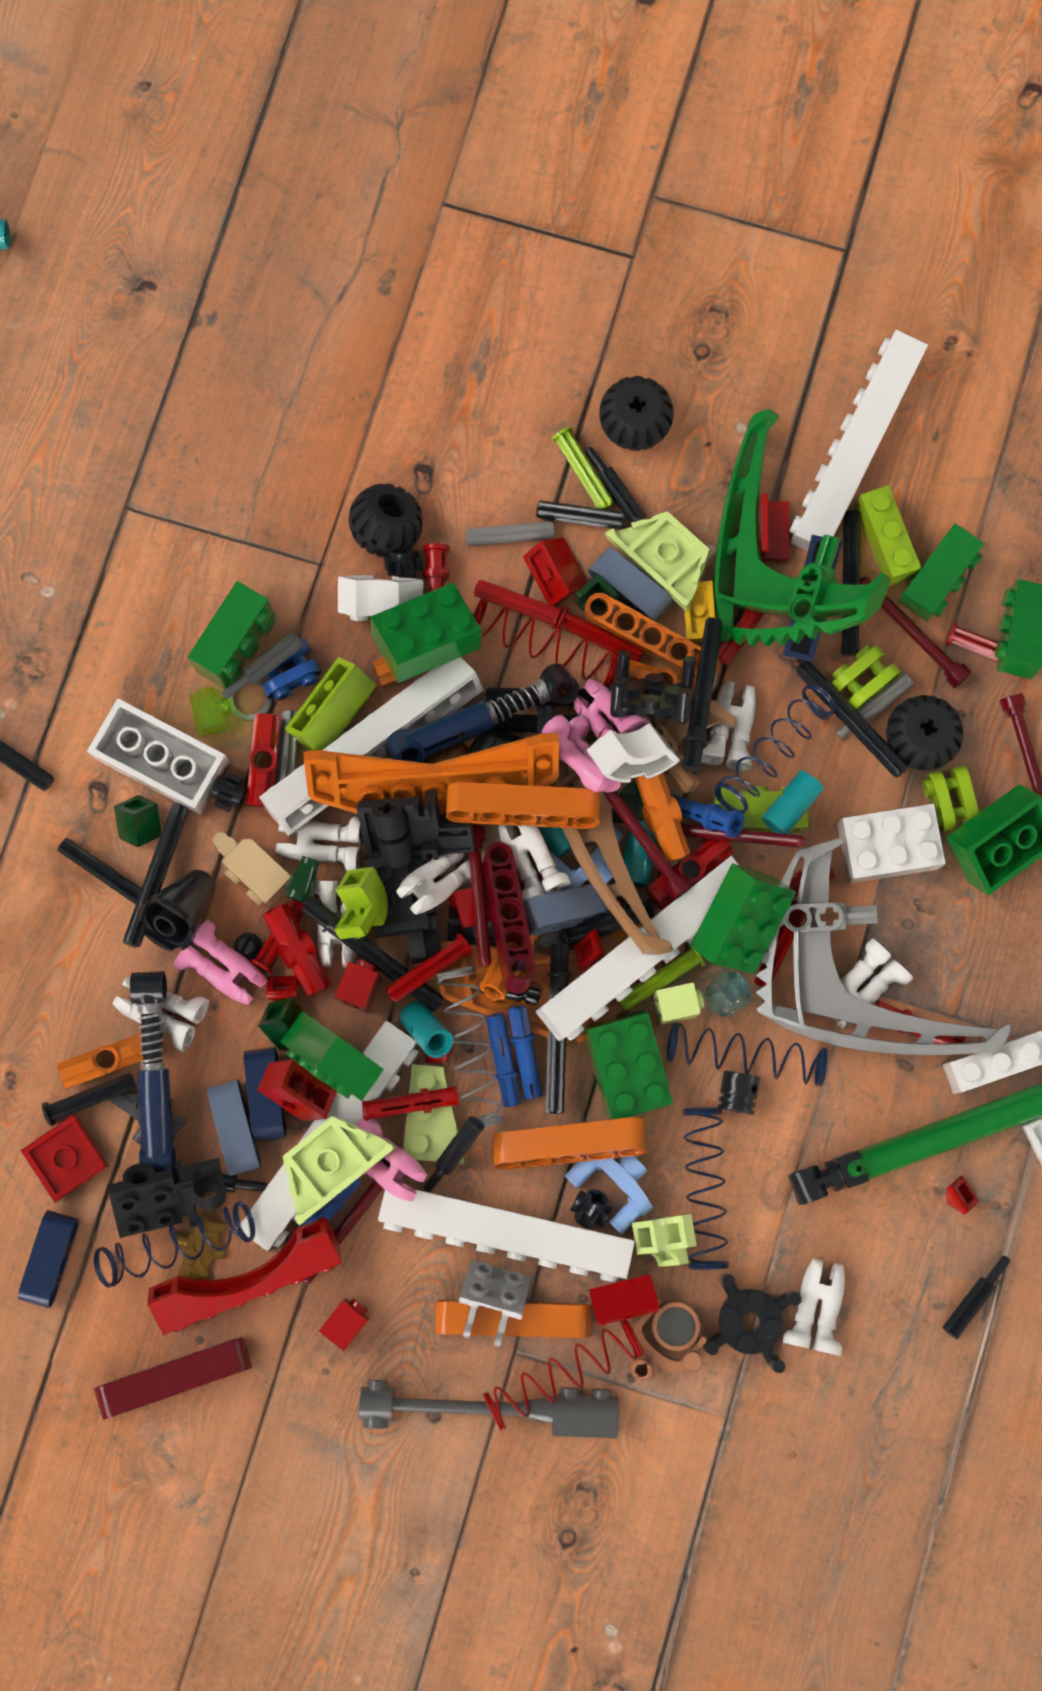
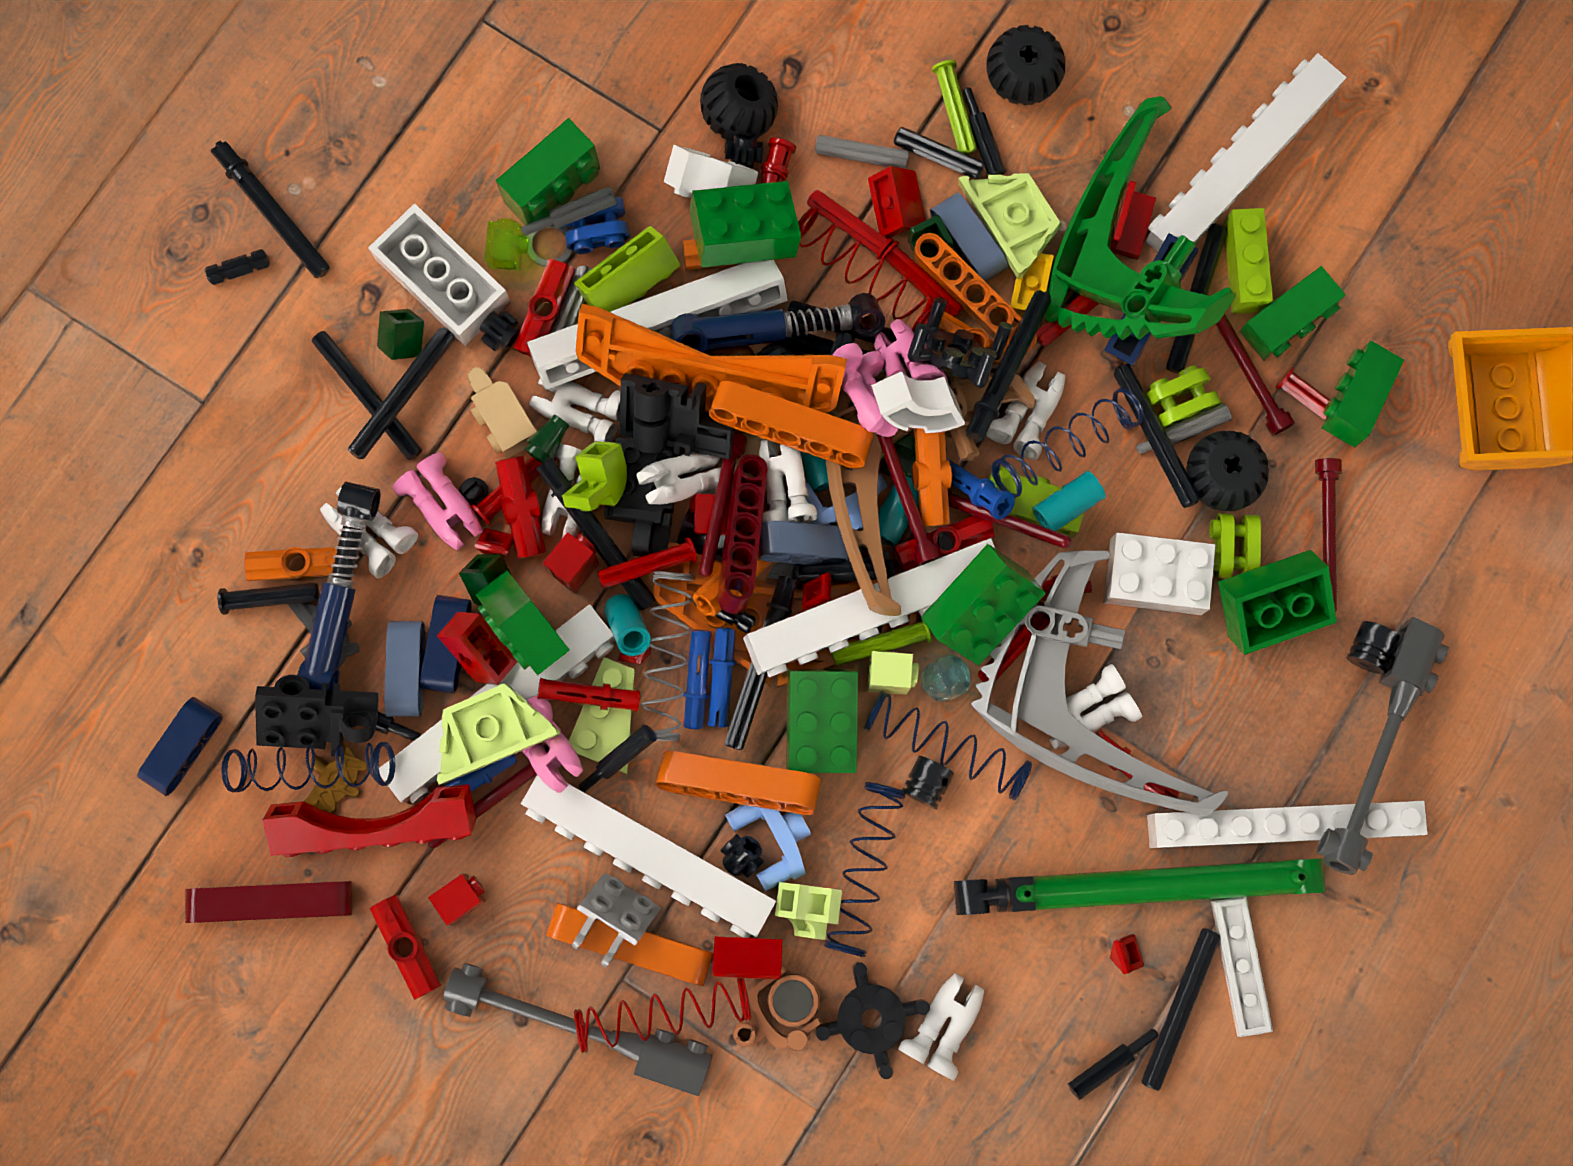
camera: 15 degrees right, 0 degrees up
red plate [20,1114,110,1203] -> none
black cone [137,869,215,951] -> none
none -> red piece [369,894,442,1000]
none -> black axle [1141,928,1220,1091]

